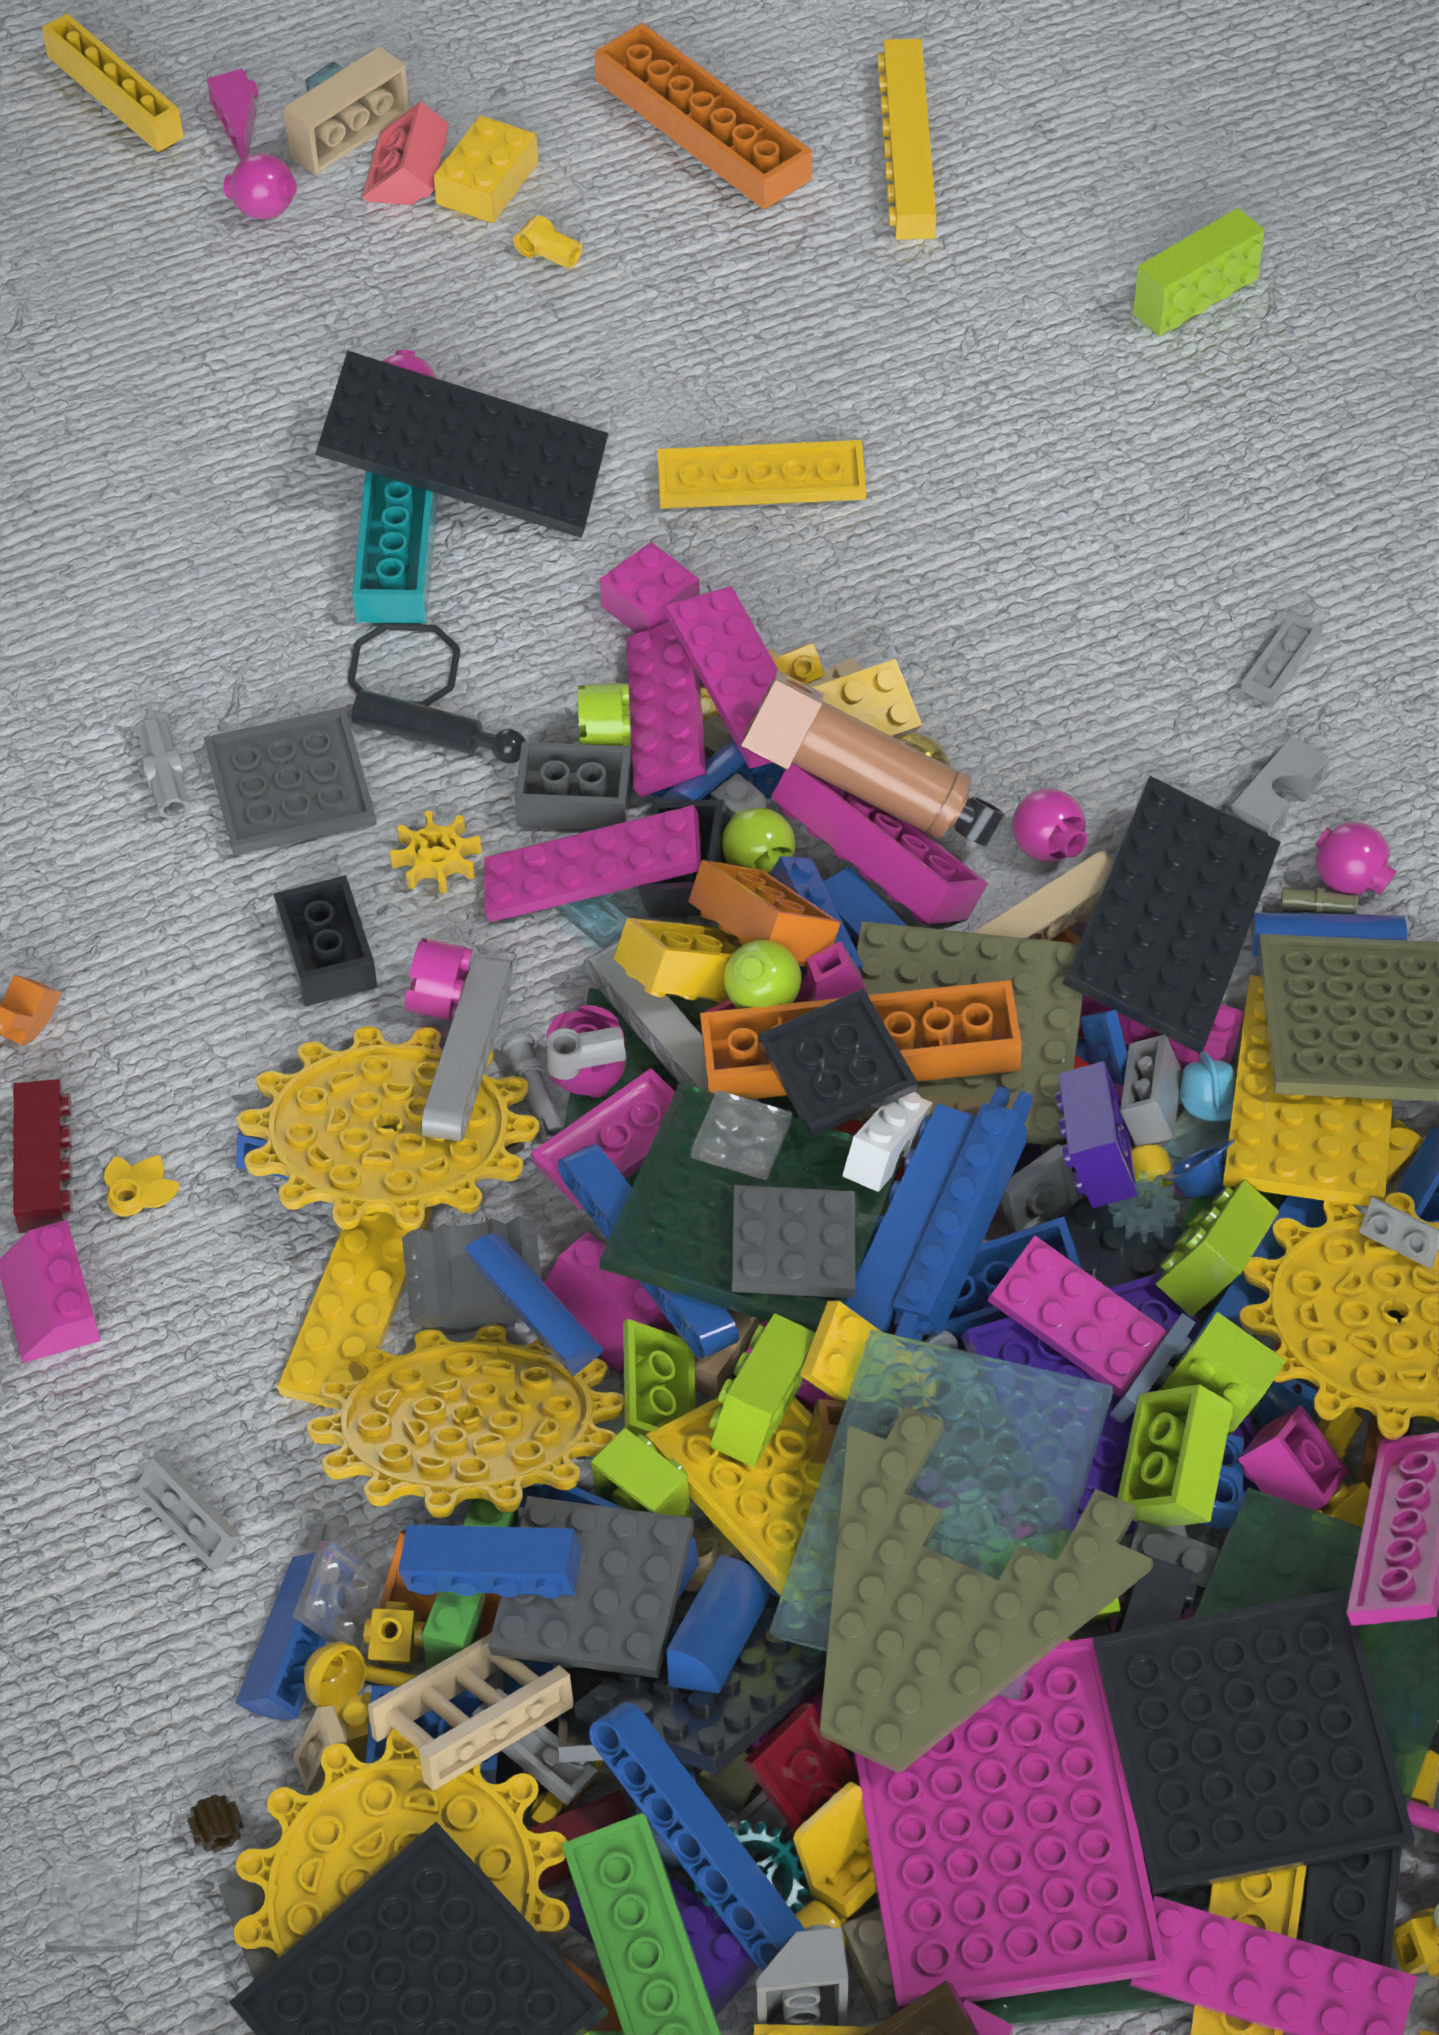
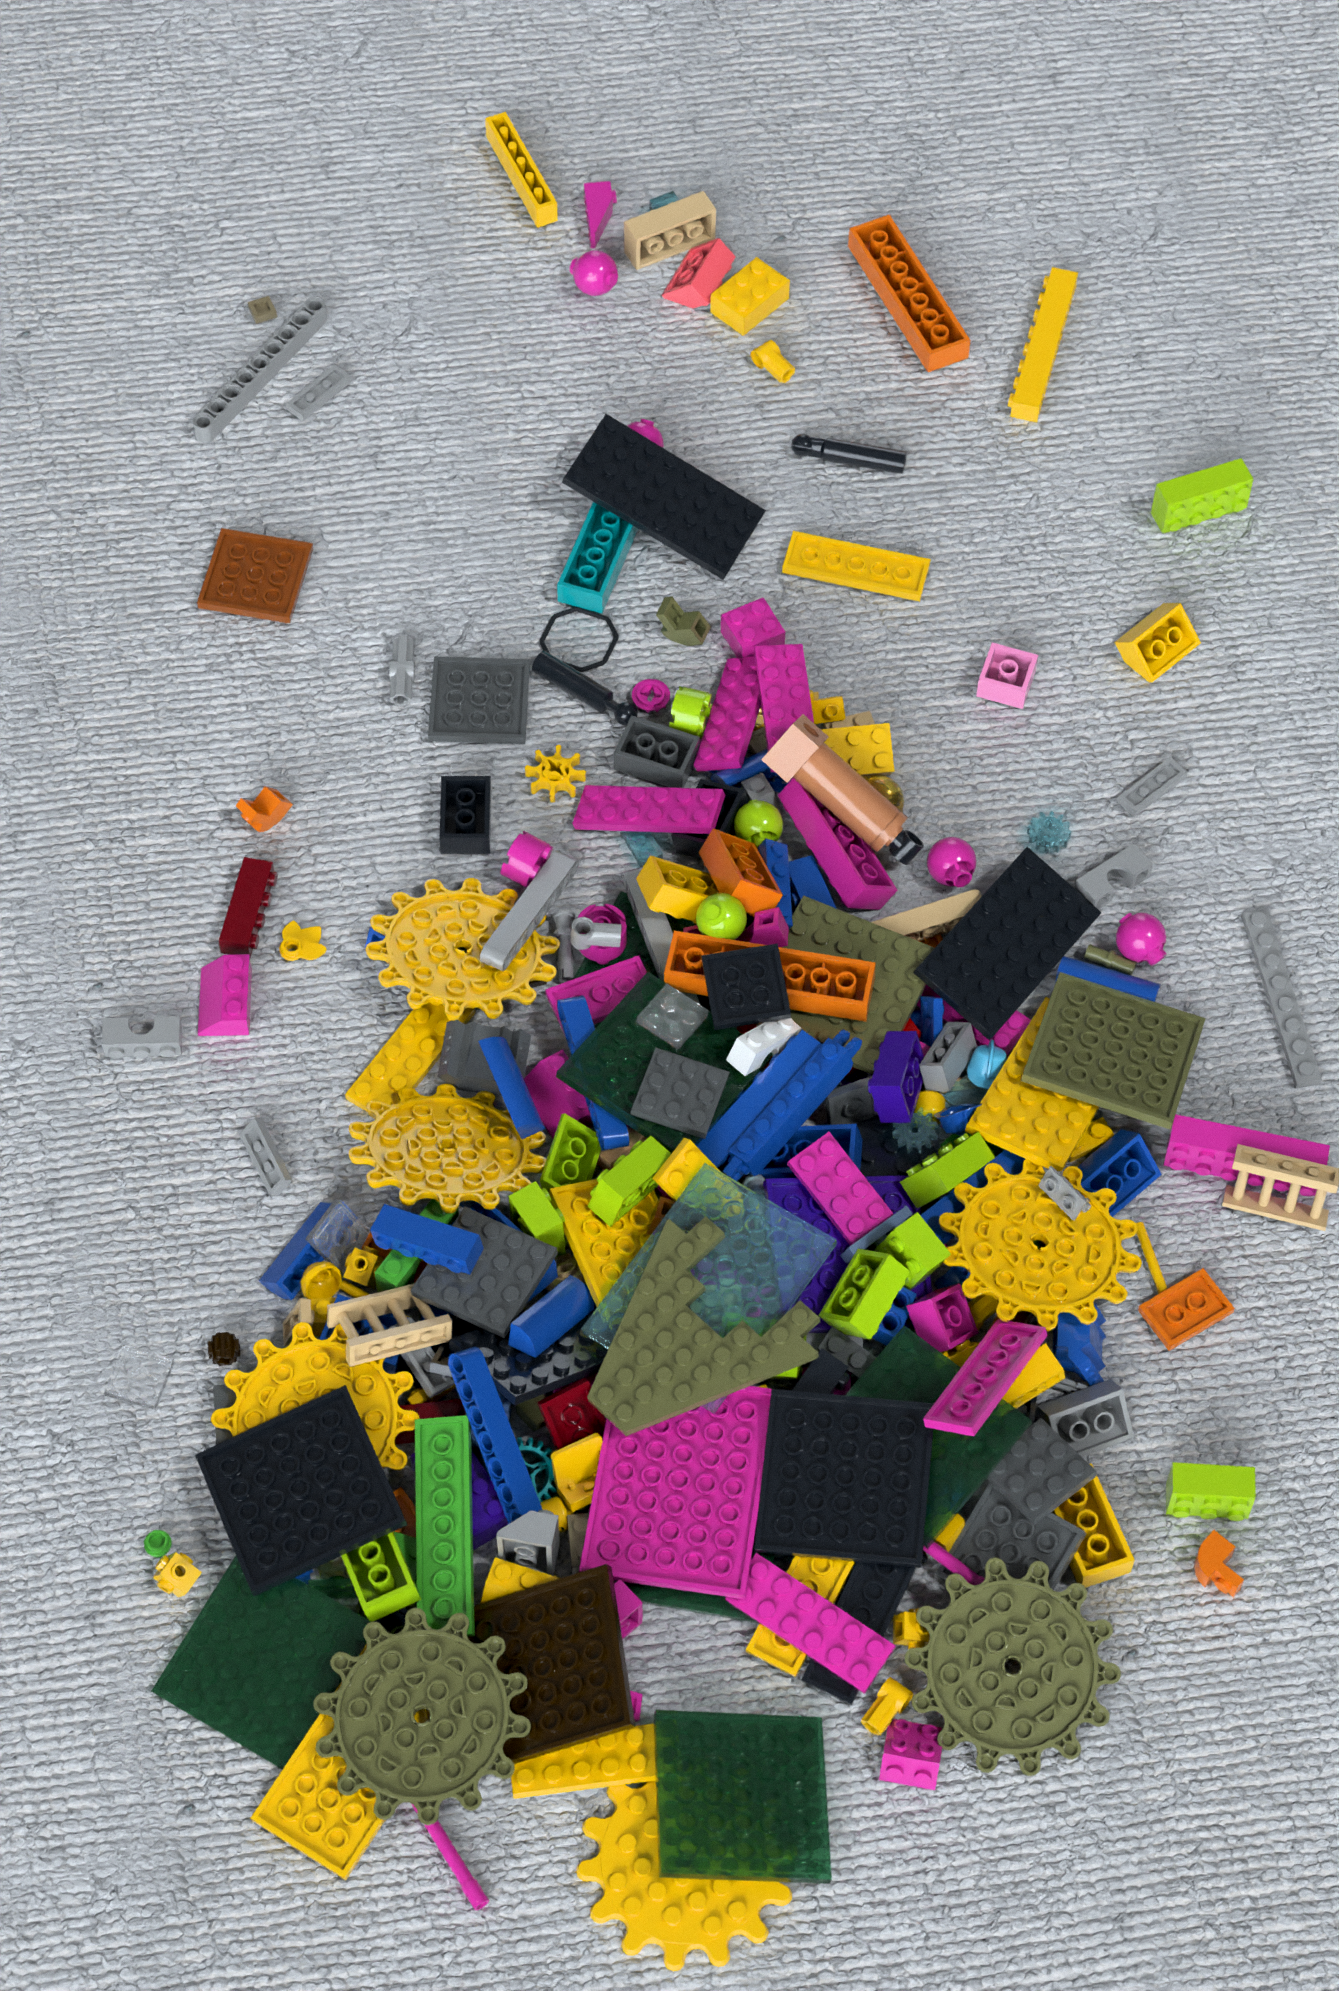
camera: 15 degrees right, 5 degrees up
none -> dark pink gear [632,679,670,714]
none -> olive brick [656,596,711,646]
none -> black piece [791,434,907,474]
none -> bright pink brick [977,643,1038,709]
none -> clear light blue gear [1027,811,1072,854]
none -> yellow slope [1114,603,1201,683]

